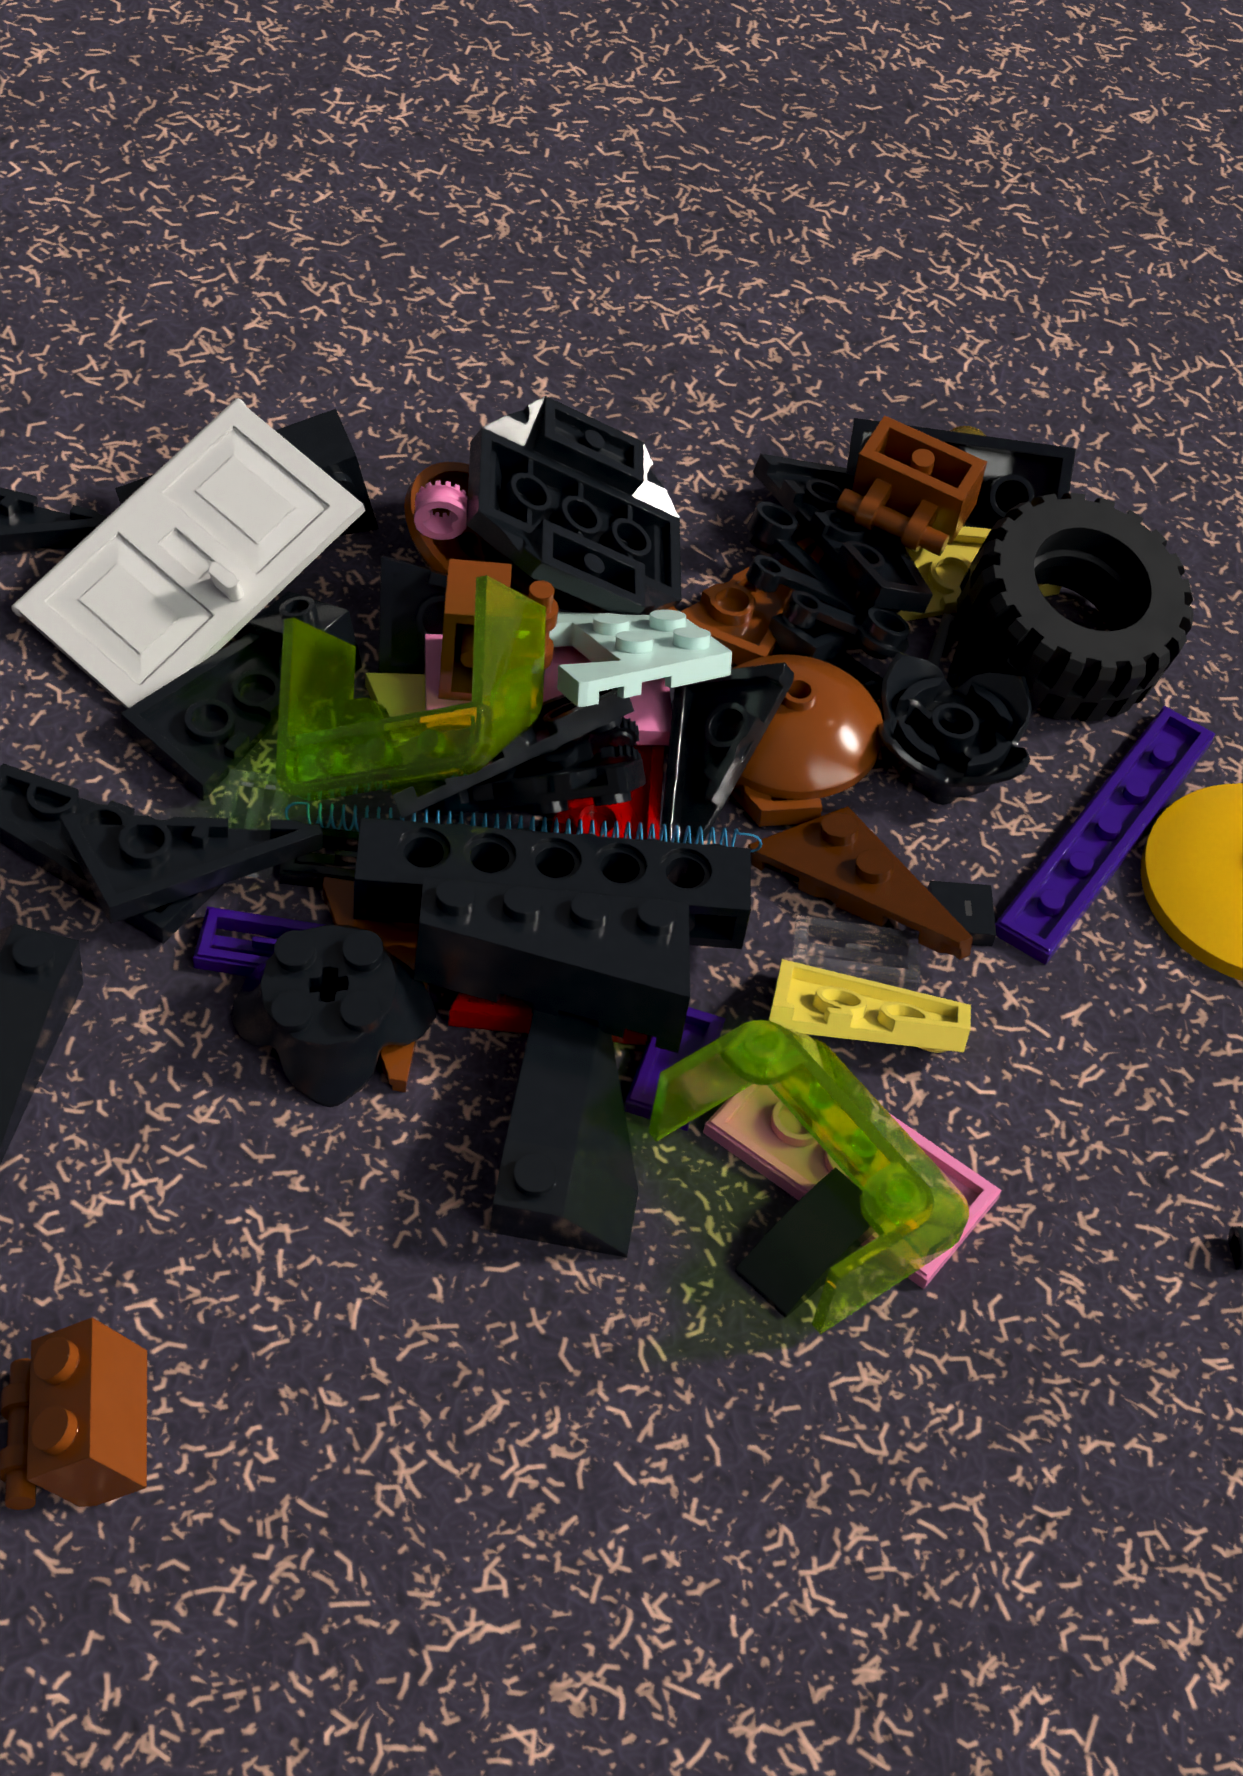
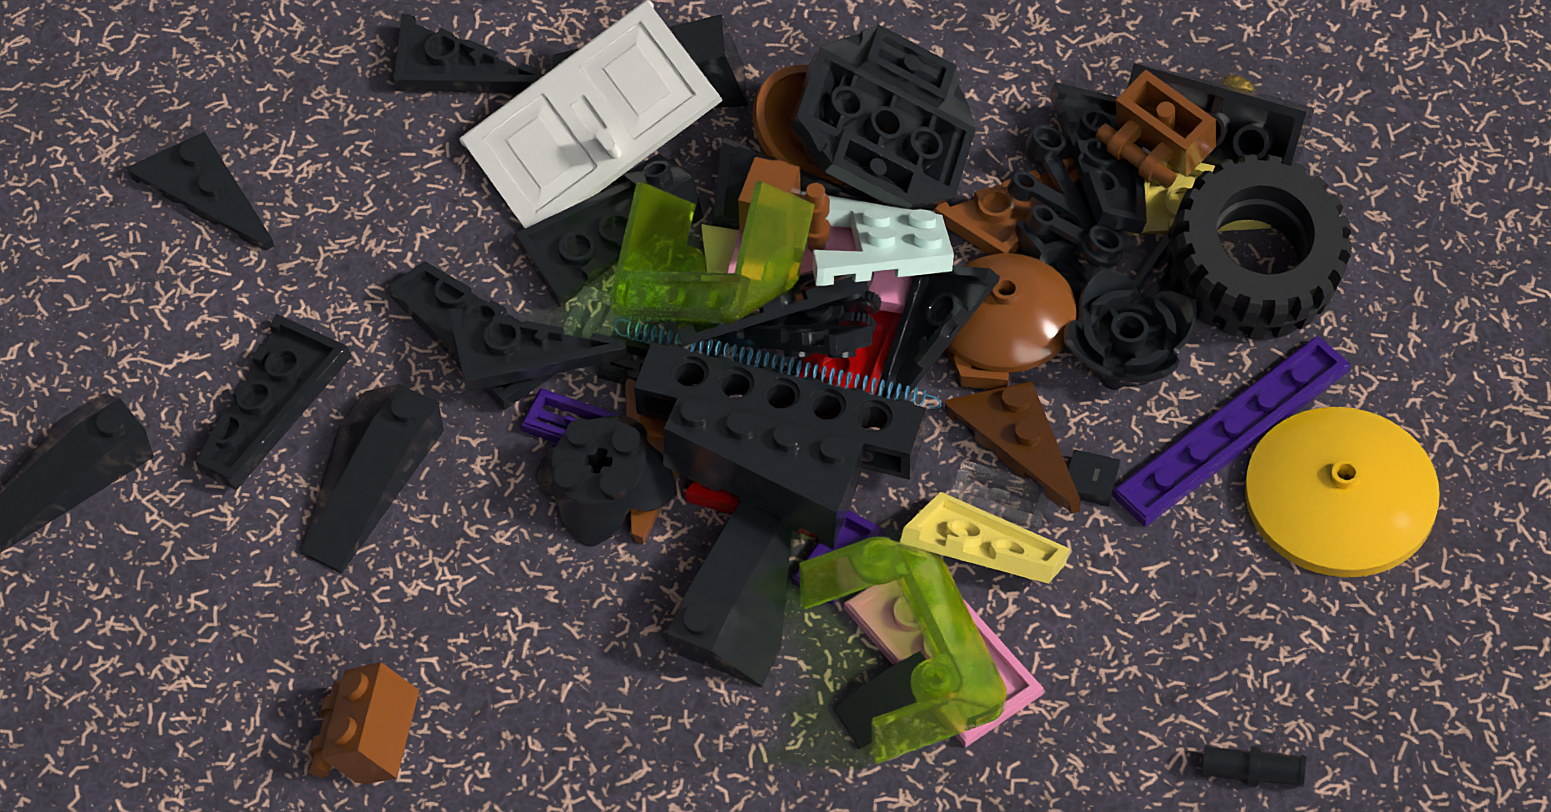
camera: 25 degrees right, 5 degrees up
bright pink bush [414,480,468,540] -> none

